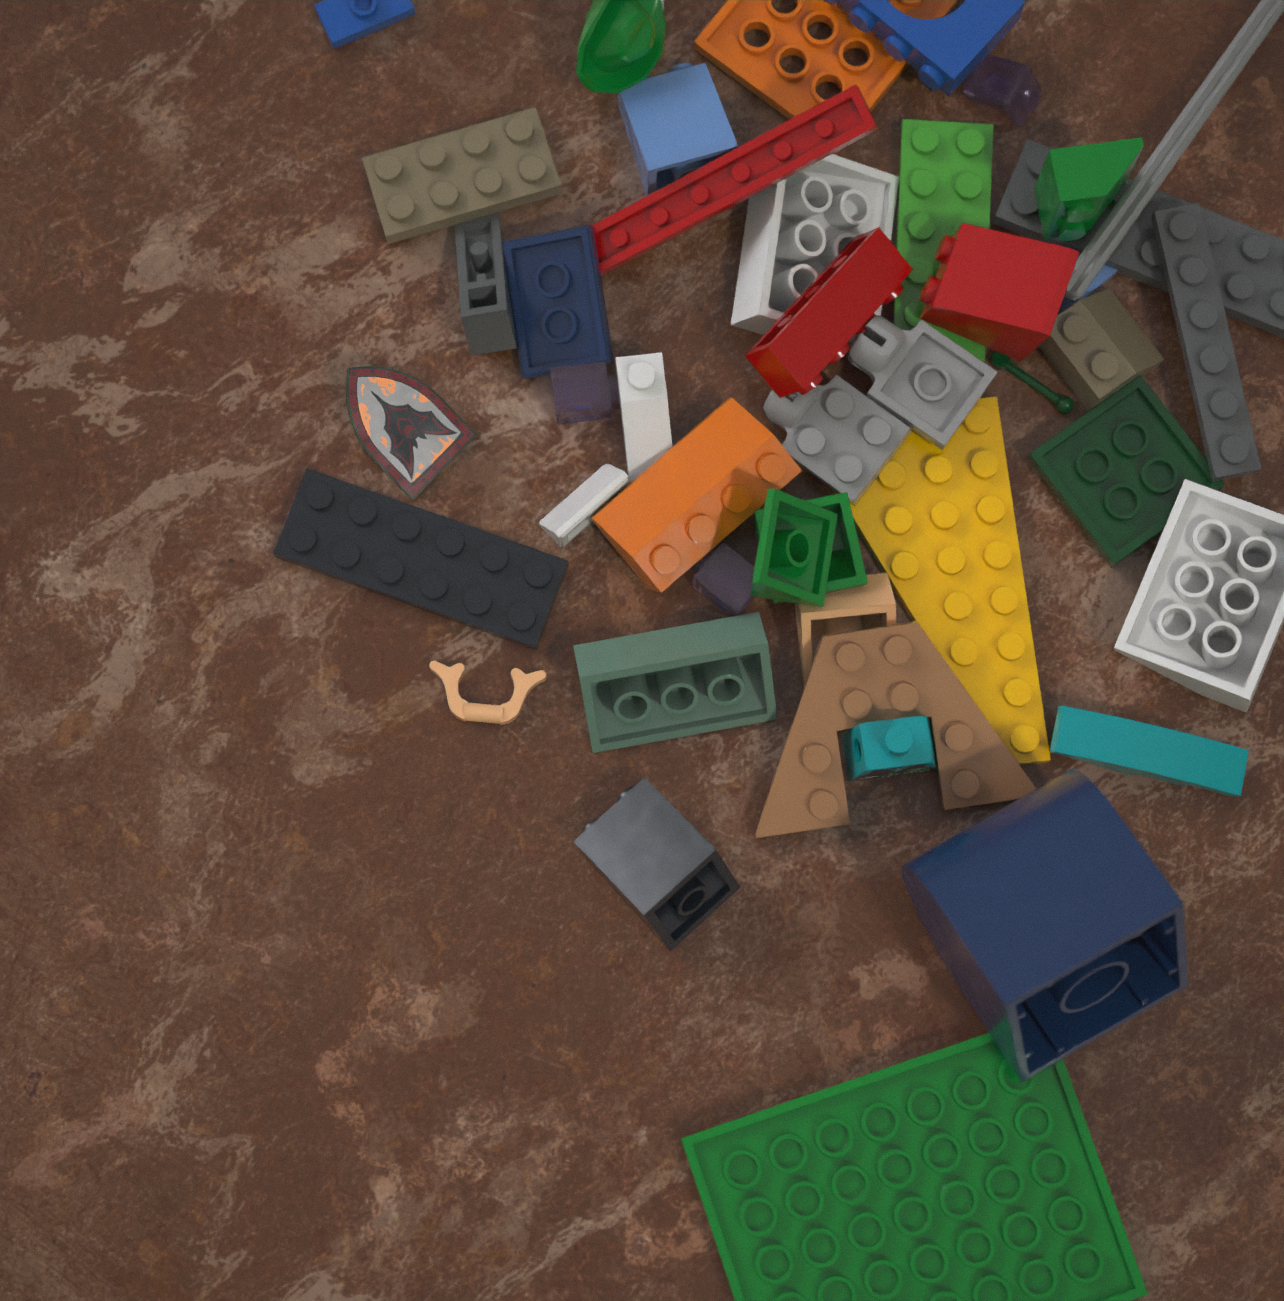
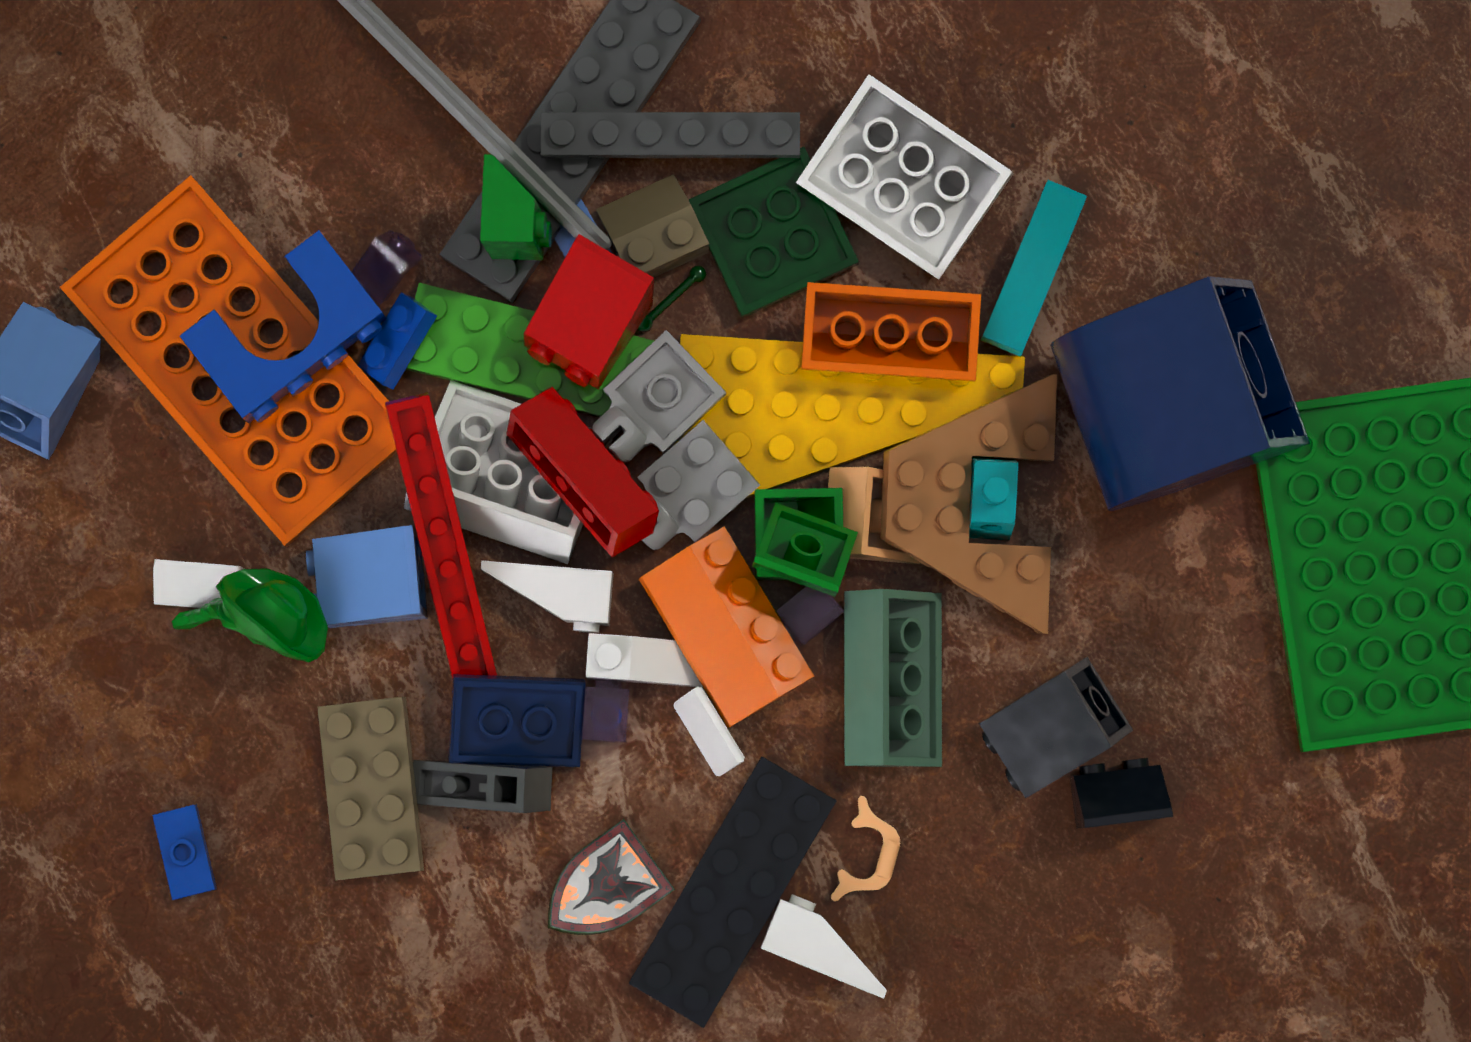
camera: 80 degrees left, 5 degrees up
none -> blue plate [358,292,437,390]
none -> white slope [481,560,614,633]
none -> white slope [761,894,887,999]
none -> orange slope [801,282,981,382]
none -> black slope [1069,758,1173,829]

